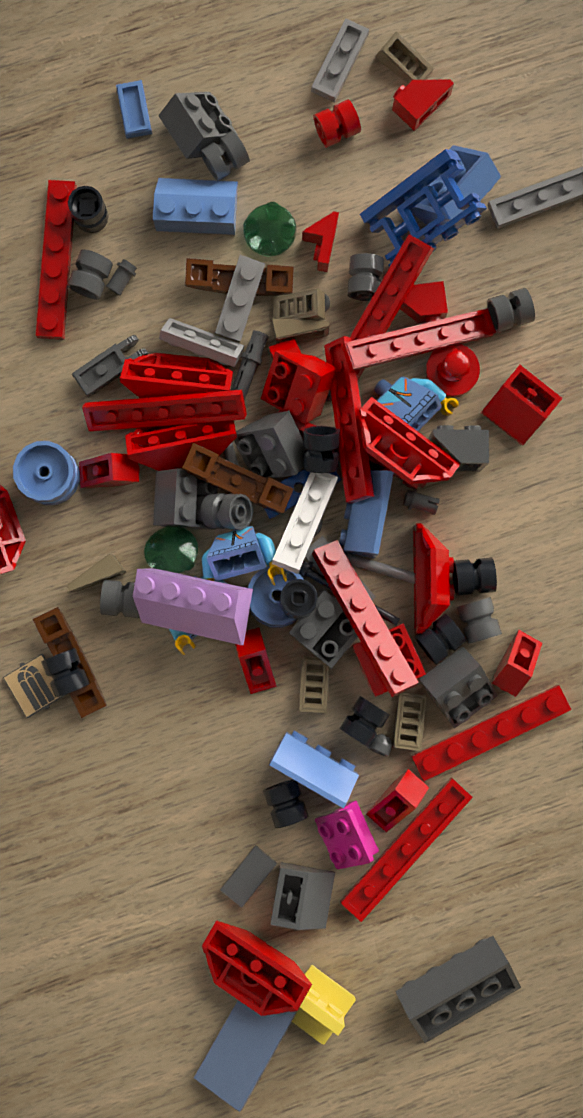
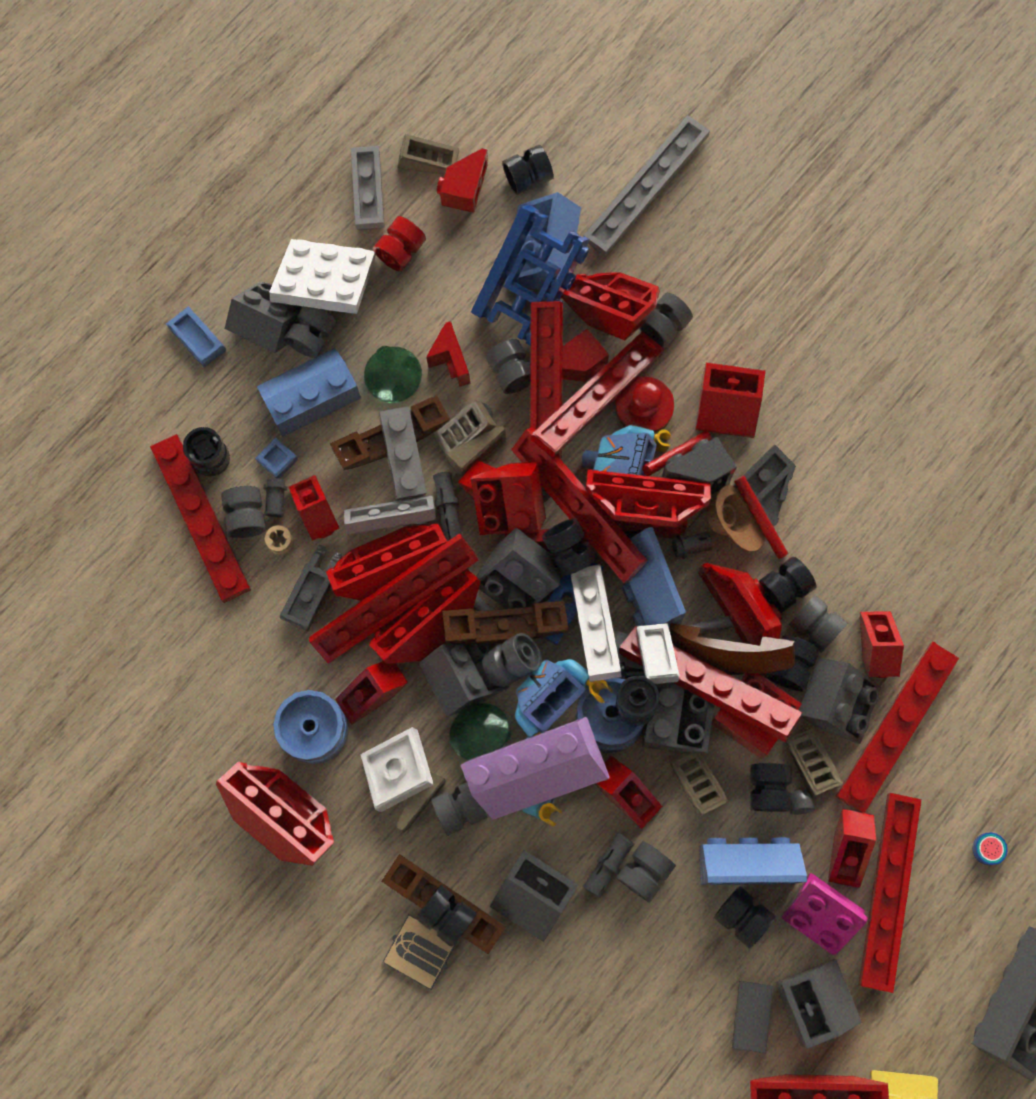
camera: 25 degrees left, 10 degrees down
none -> medium blue tile [255,437,298,479]
none -> tan bush [264,525,294,555]
none -> white plate [269,239,375,314]
none -> red slope [288,475,340,541]
none -> white tile [360,727,434,812]
none -> dark grey slope [490,850,579,942]
none -> black wheel [502,145,554,195]
none -> red wedge [561,272,660,341]
none -> dark grey pin [583,833,634,898]
none -> dark grey wheel [616,841,676,903]
none -> white tile [636,623,679,684]
none -> red bar [642,431,712,476]
none -> reddish brown slope [669,623,795,674]
none -> medium nougat piece [705,485,765,552]
none -> dark grey wing [732,445,796,527]
none -> red bar [734,475,789,559]
none -> tile [972,832,1008,865]

